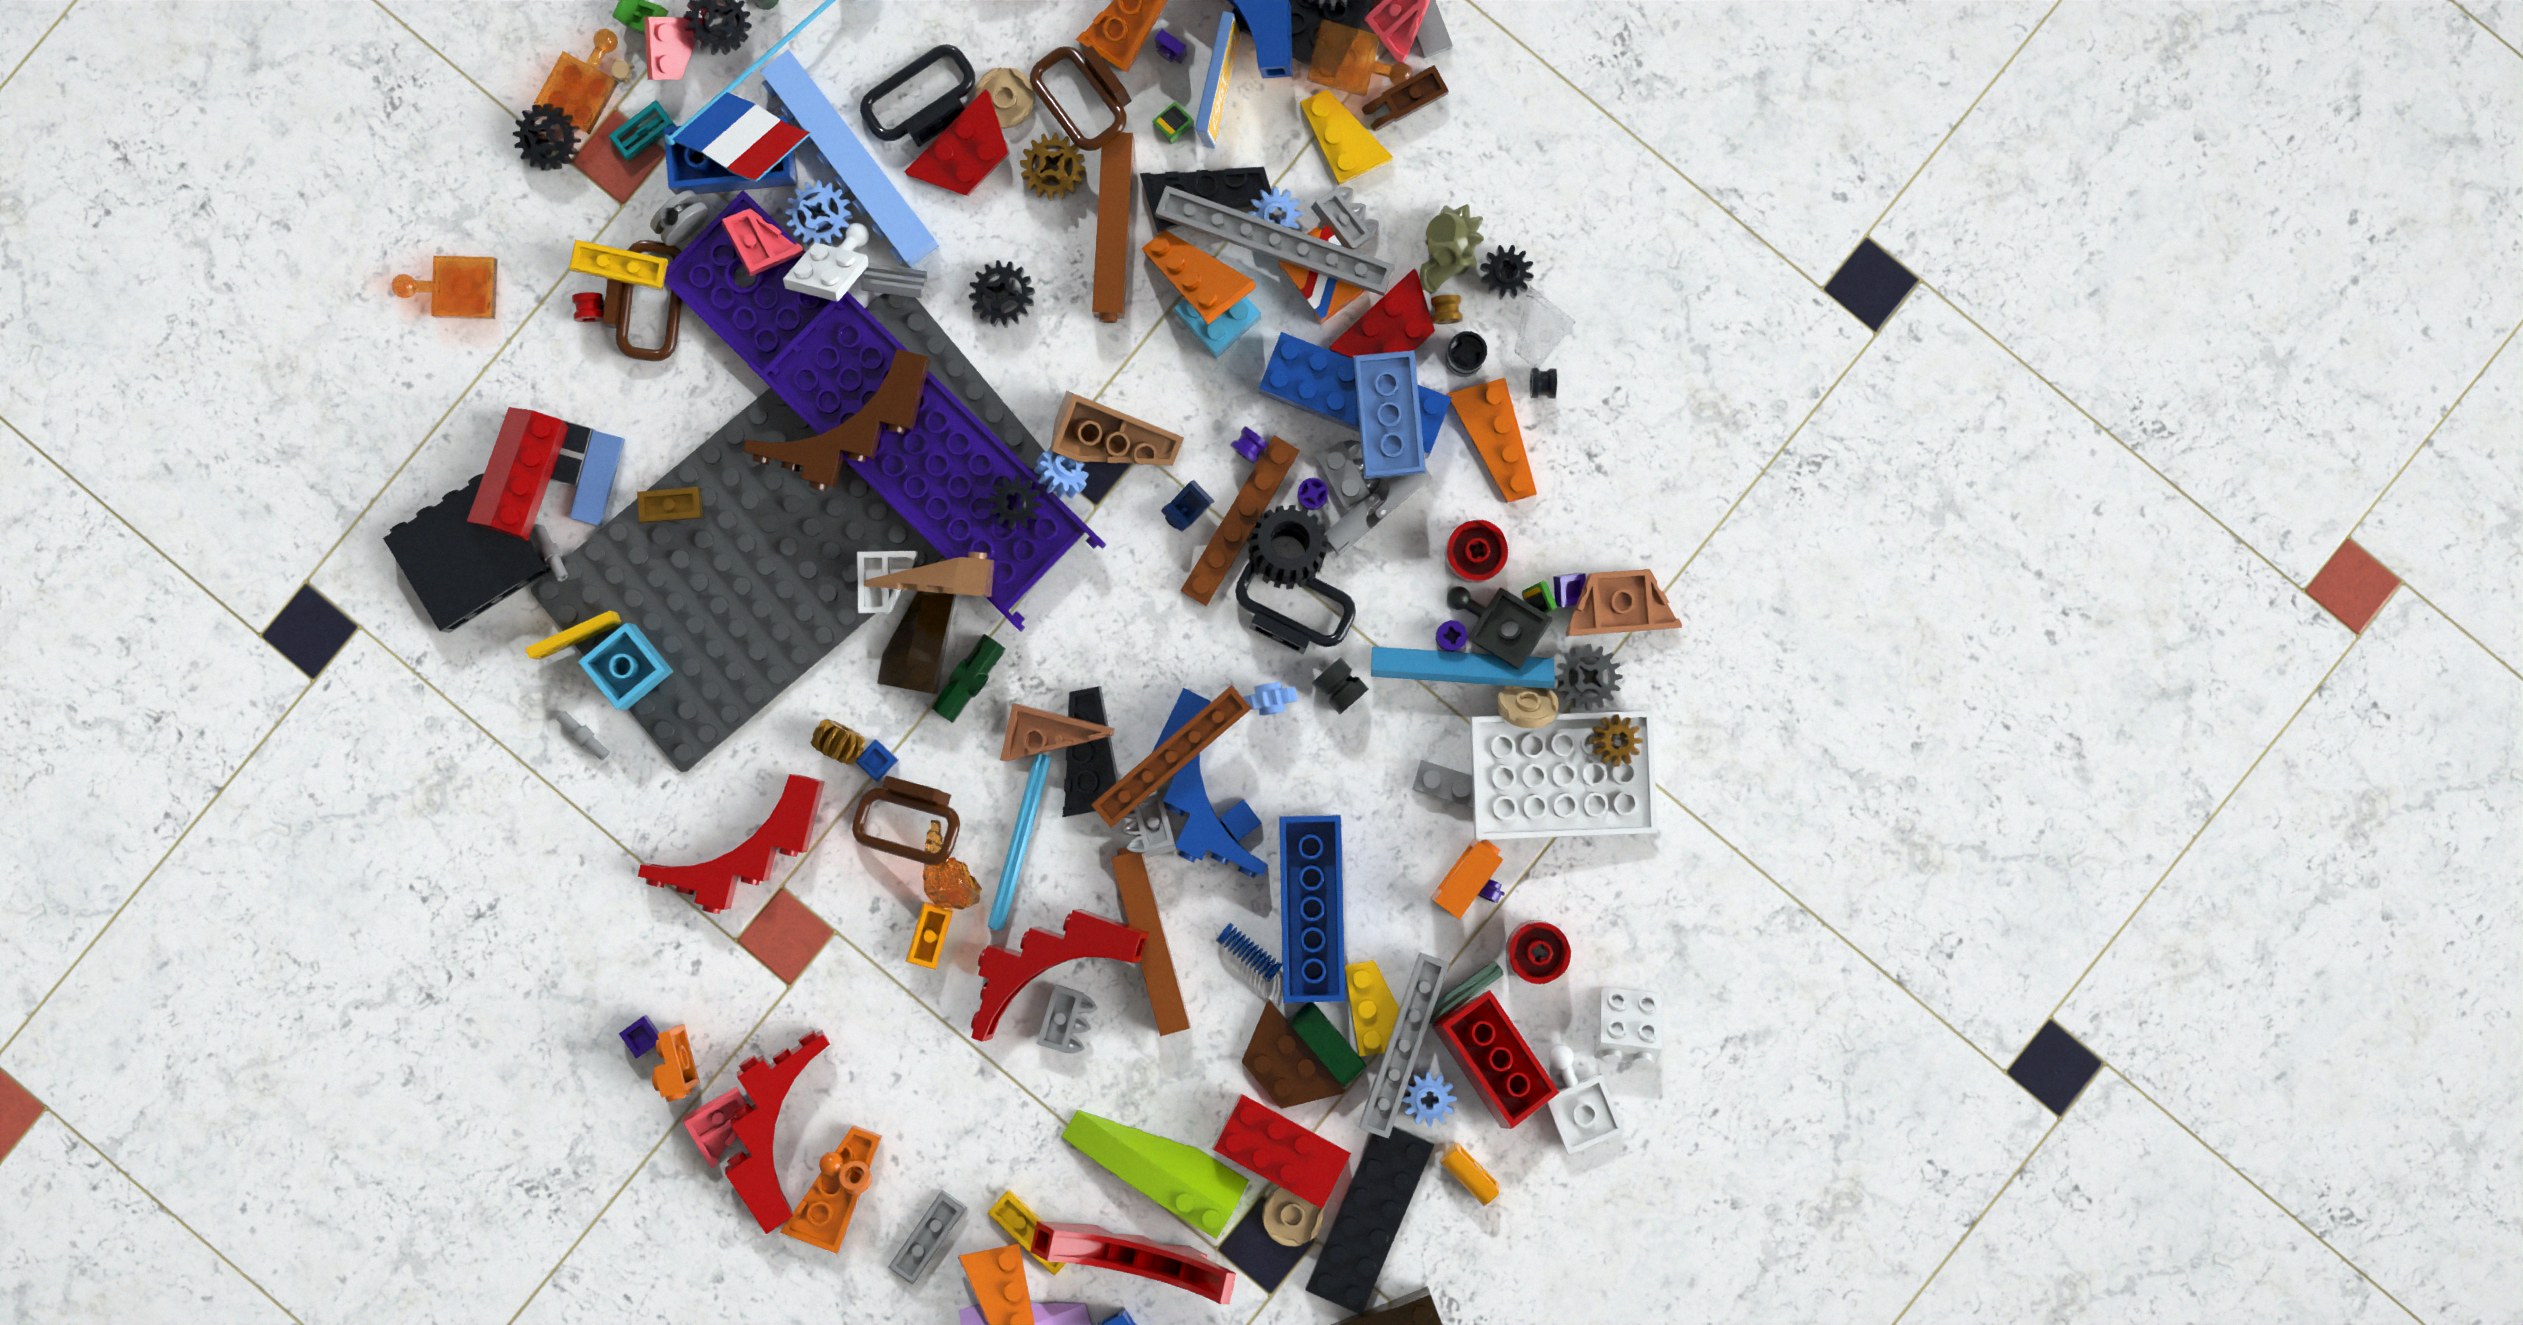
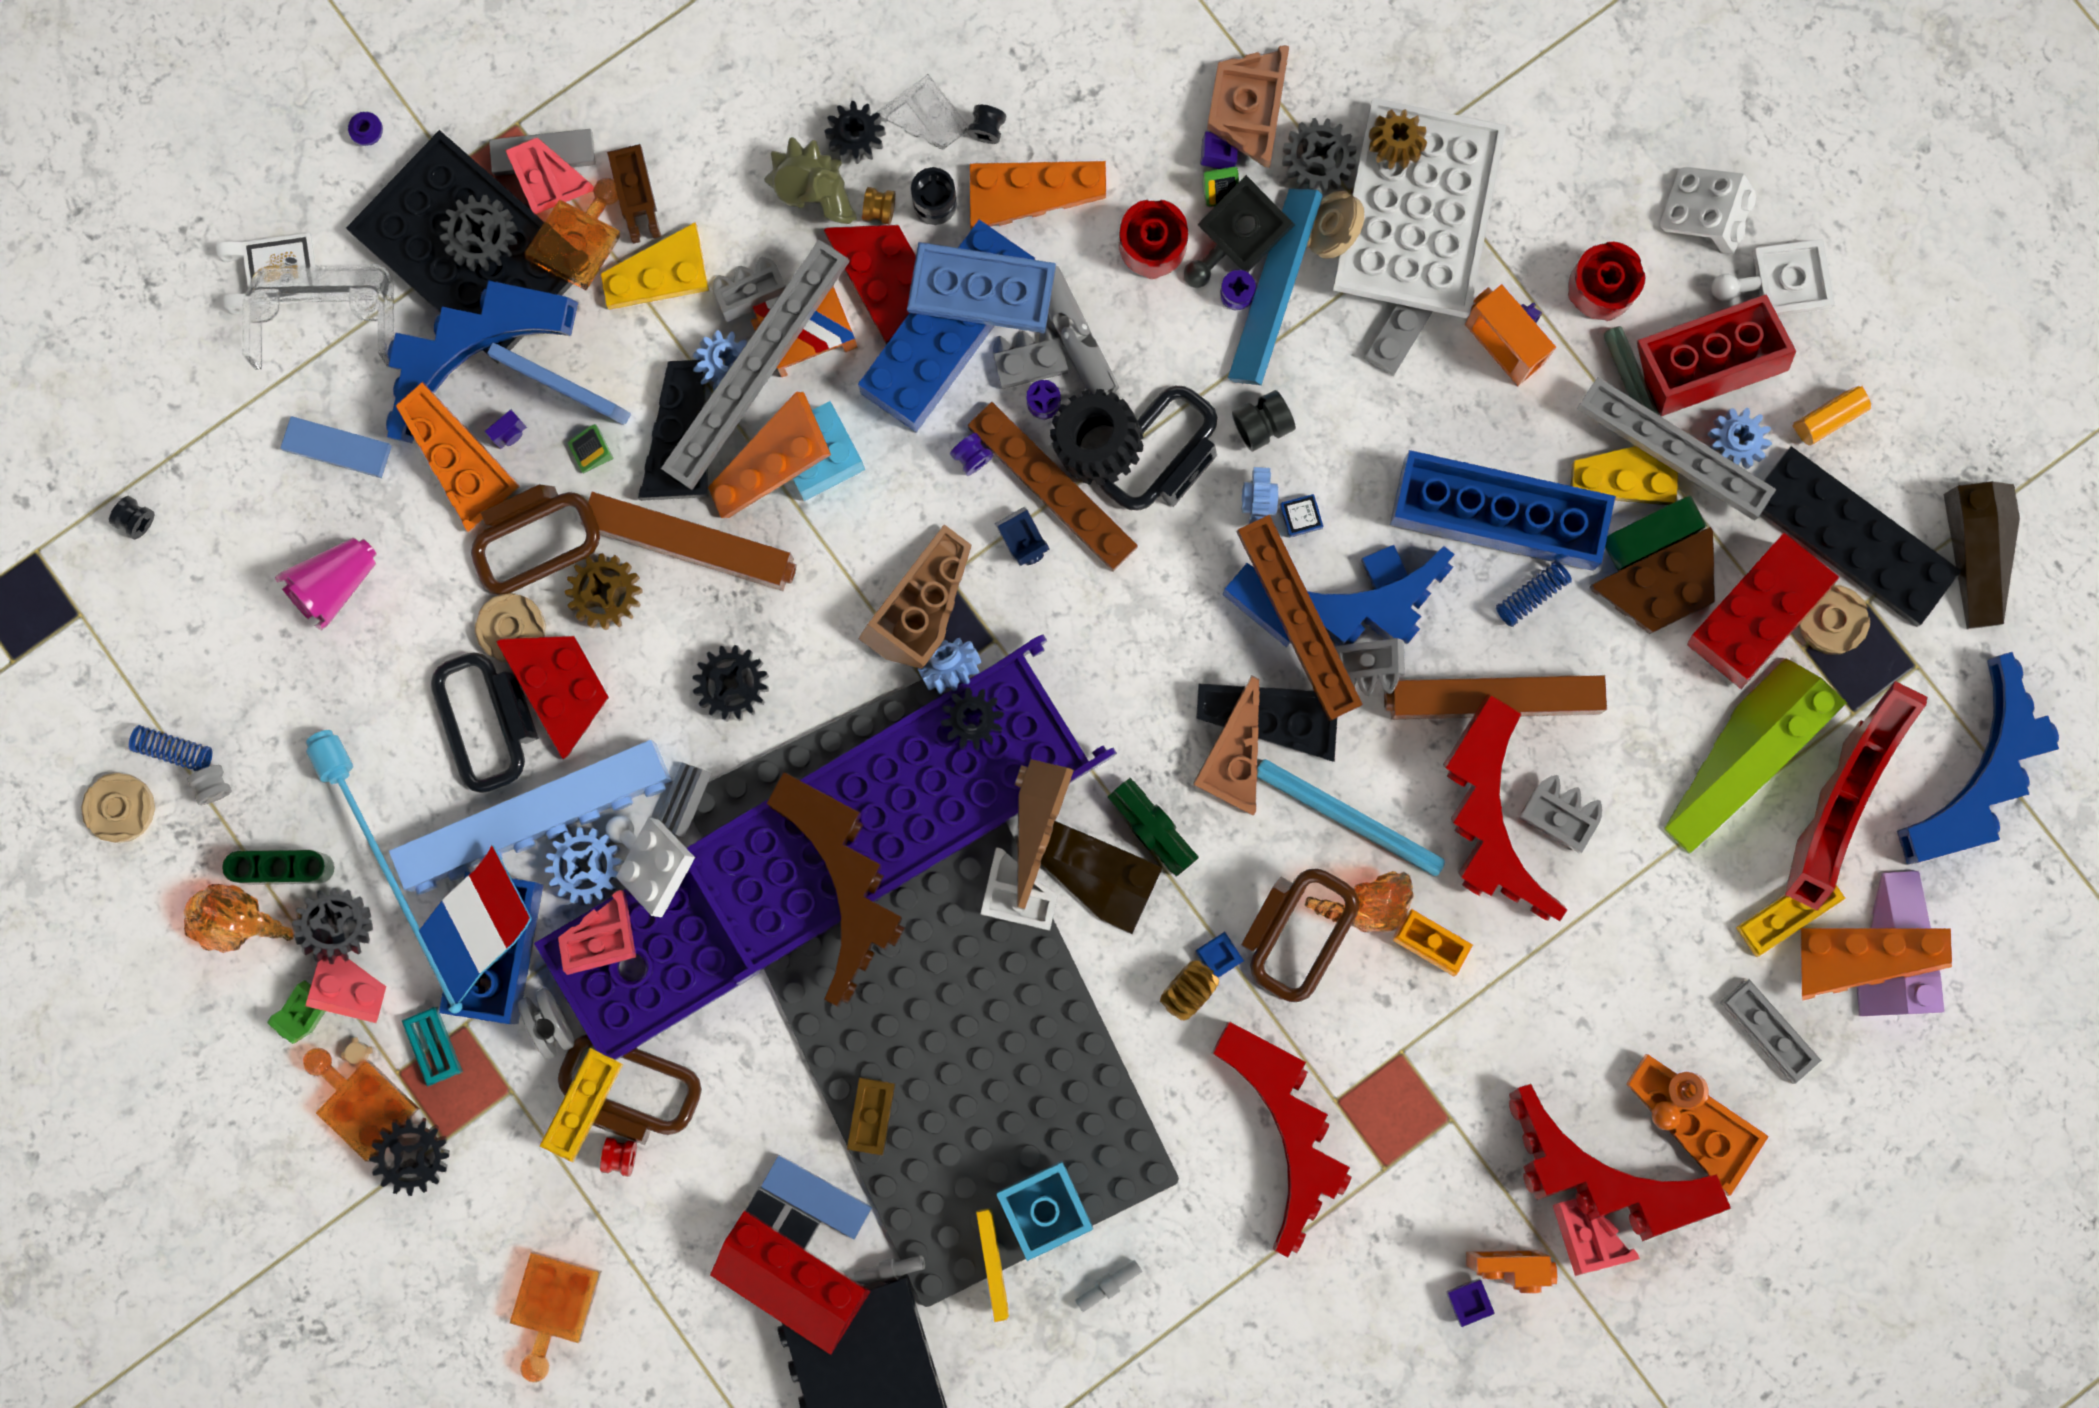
camera: 75 degrees left, 5 degrees down
none -> tile [1280,494,1324,538]

